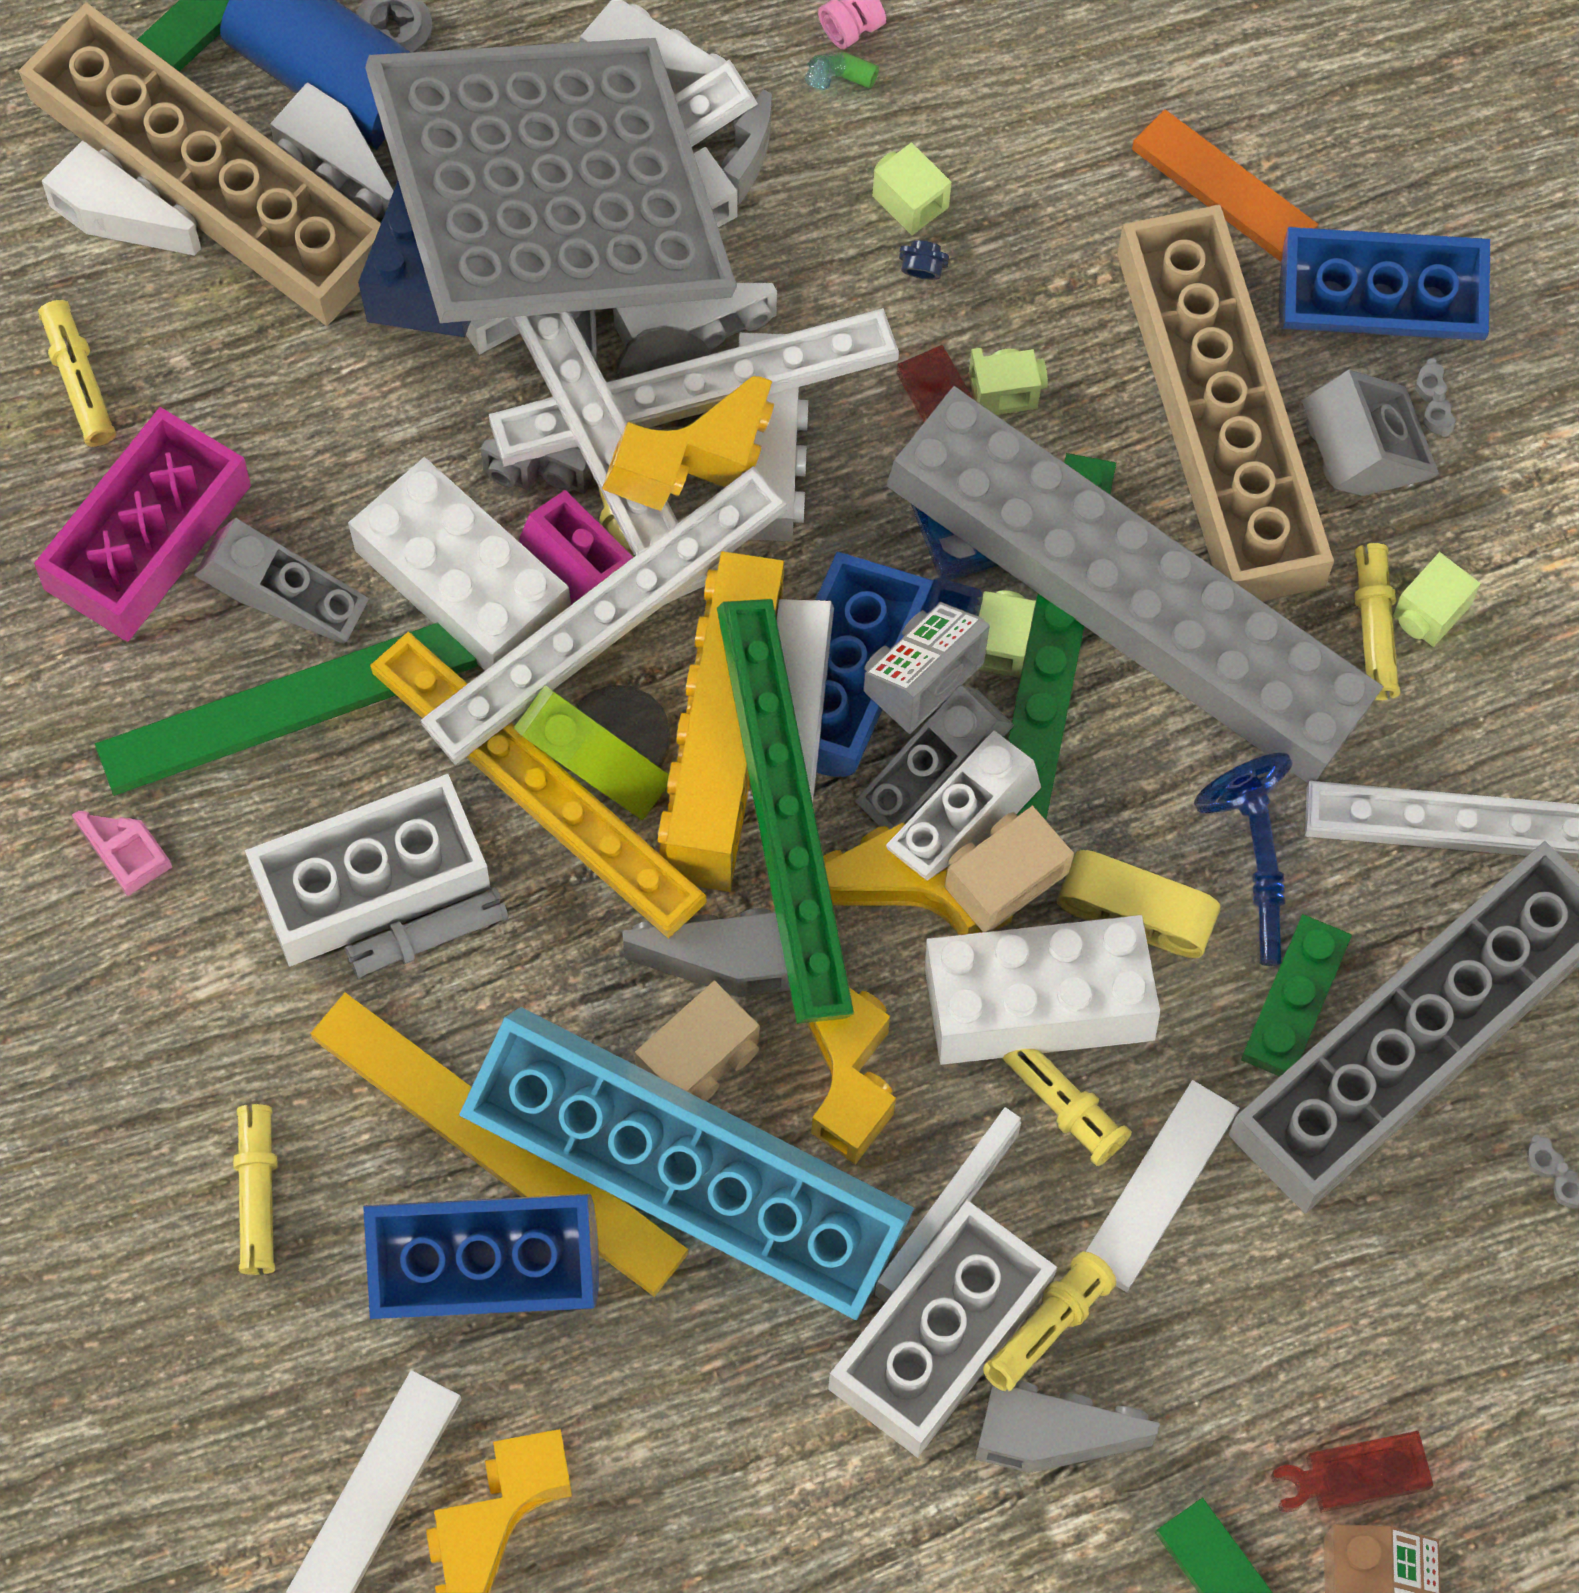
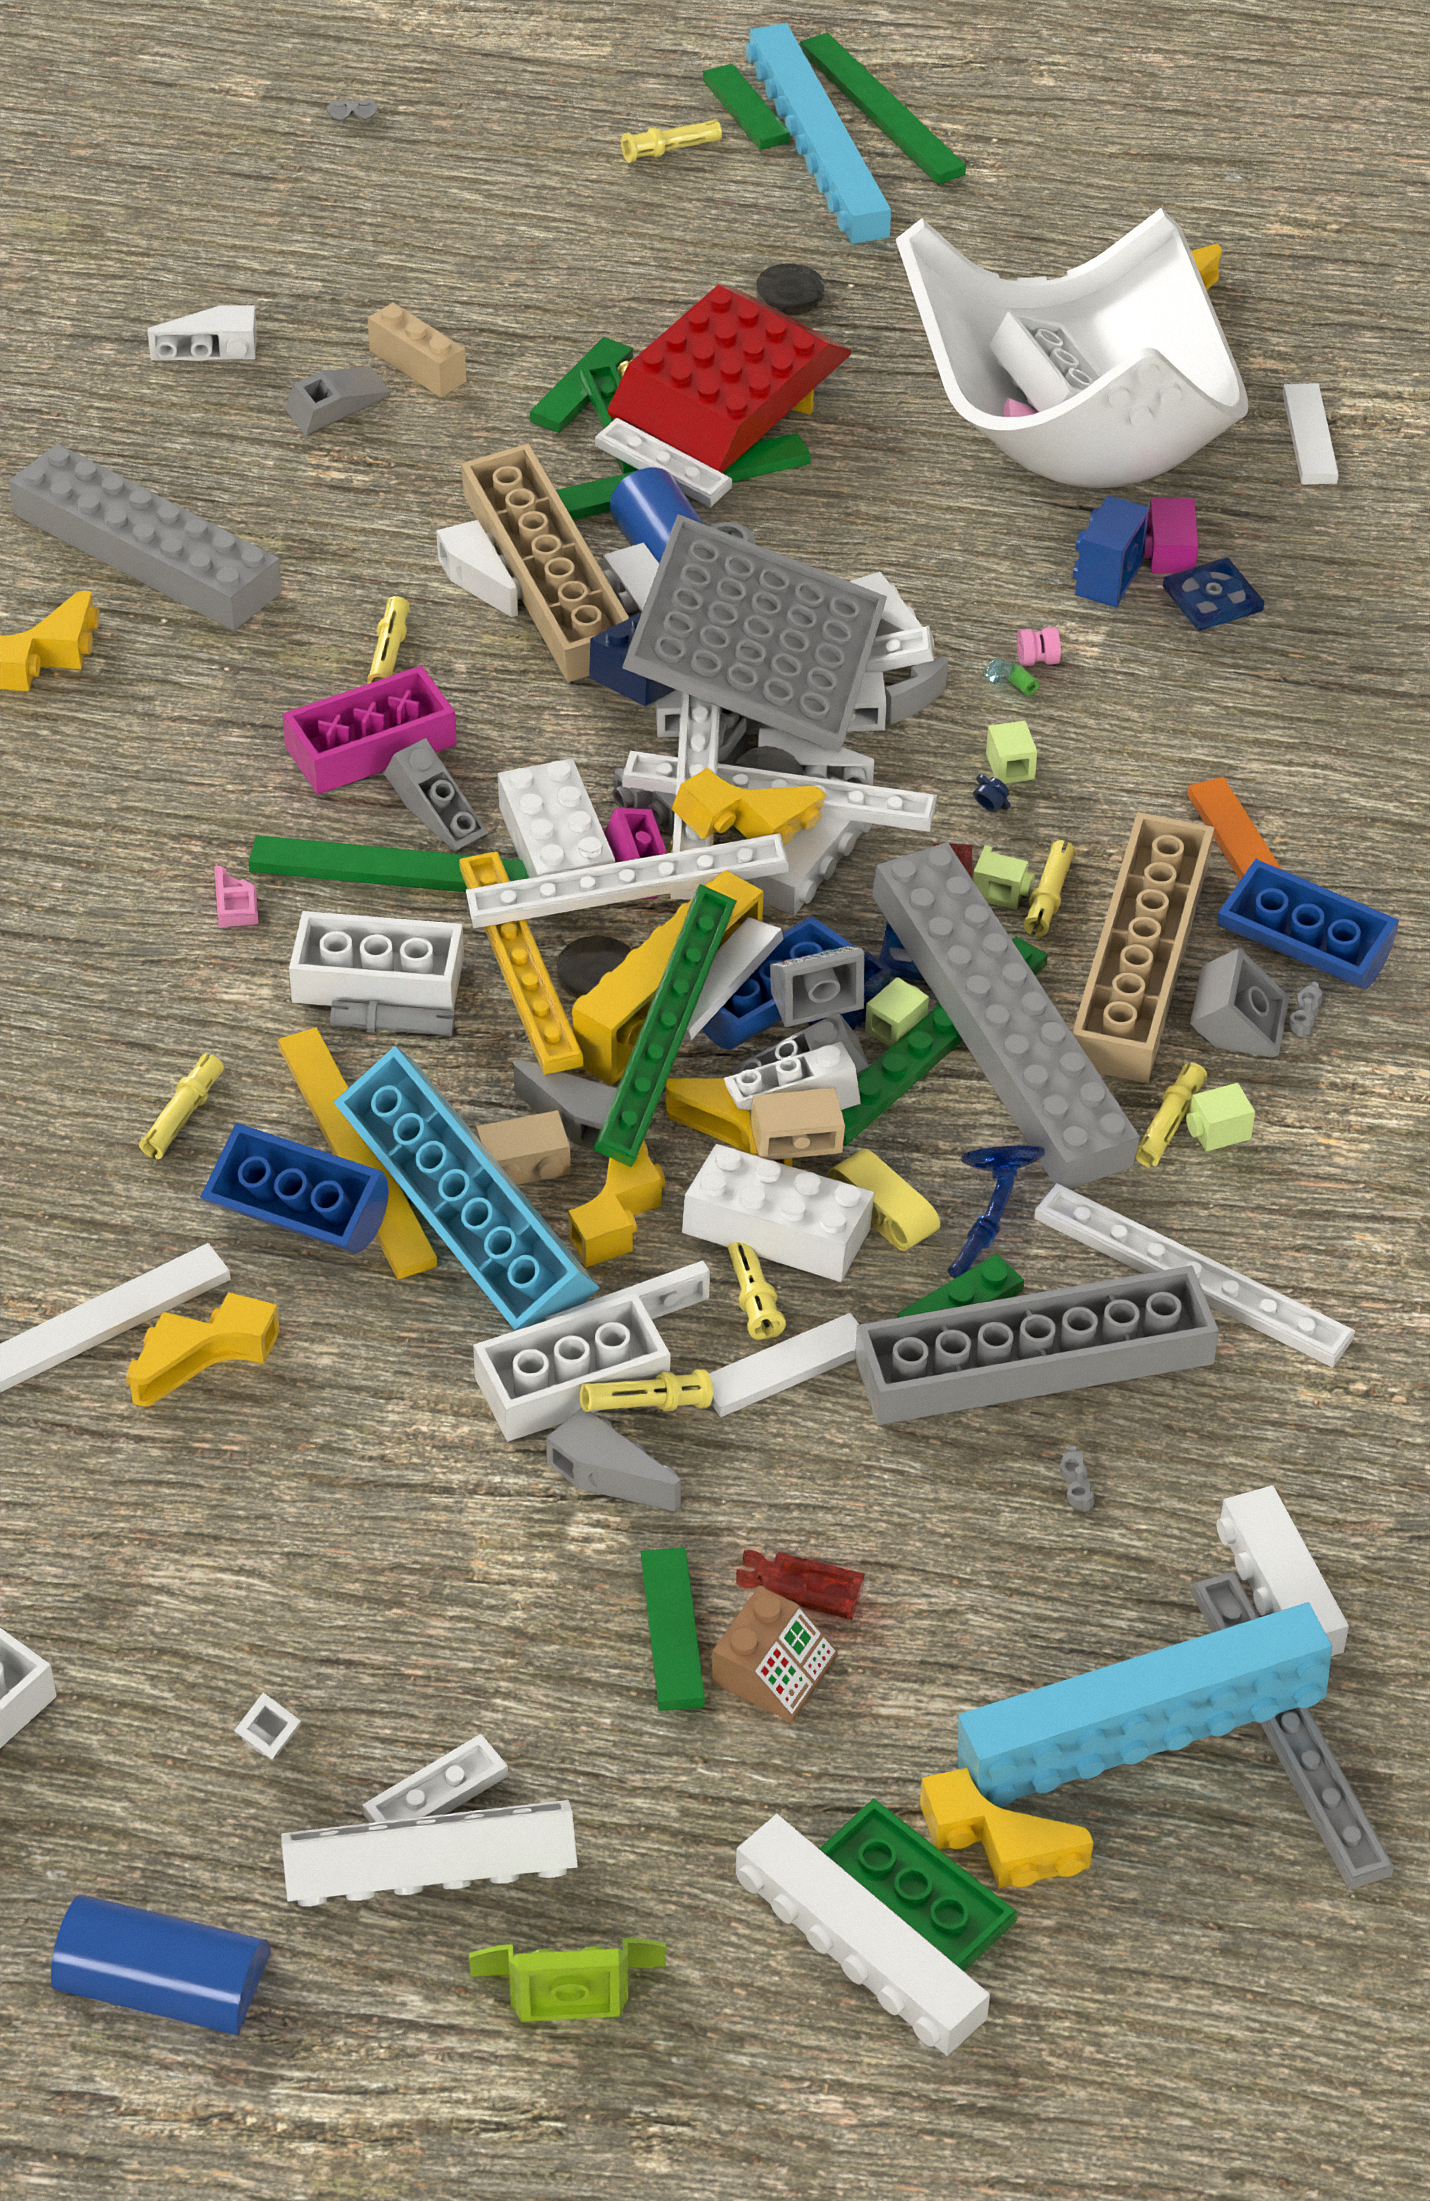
camera: 30 degrees right, 20 degrees down
lime slope [514,685,669,821] -> none
none -> light yellow pin [1024,840,1075,937]

